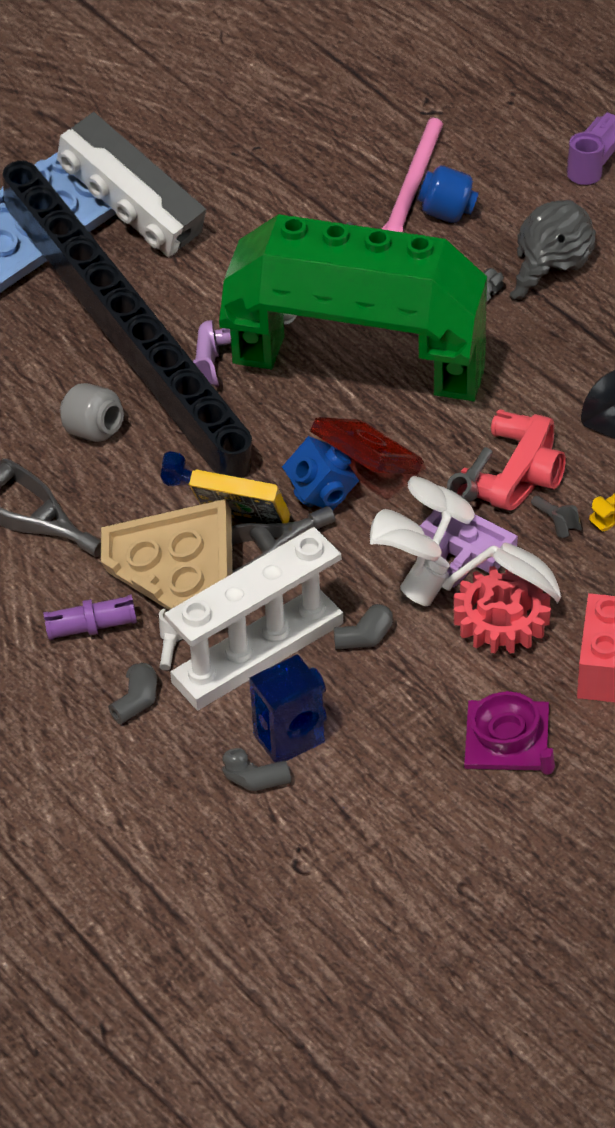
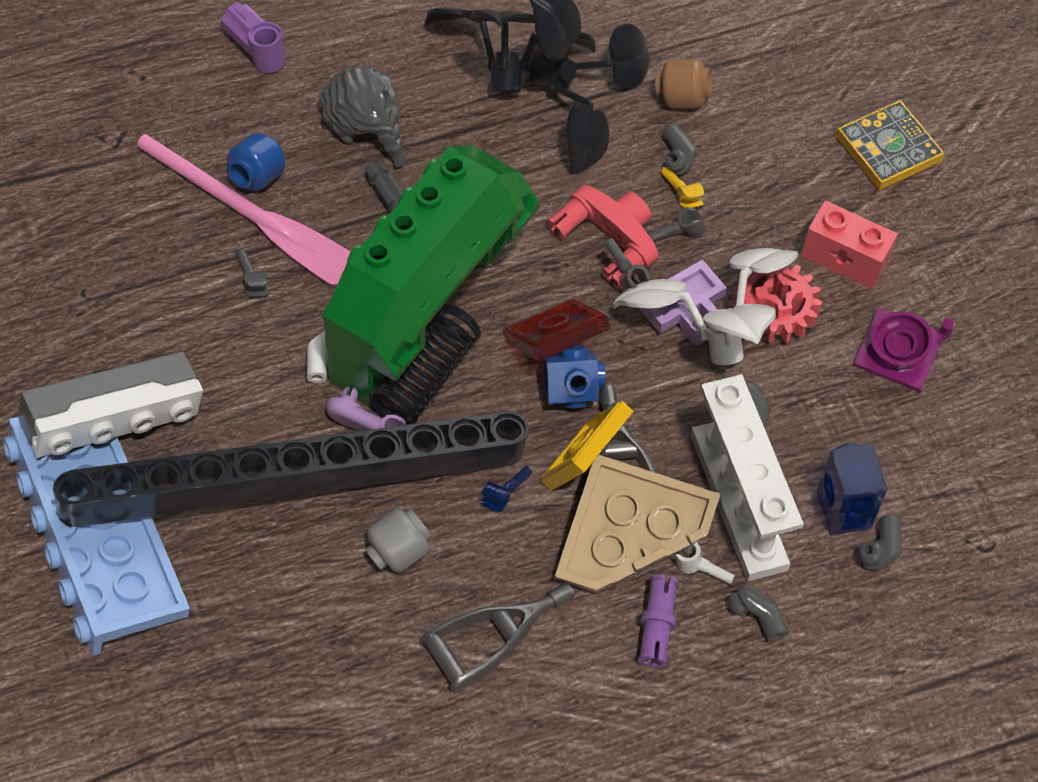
camera: 75 degrees left, 10 degrees up
none -> black piece [370,304,481,425]

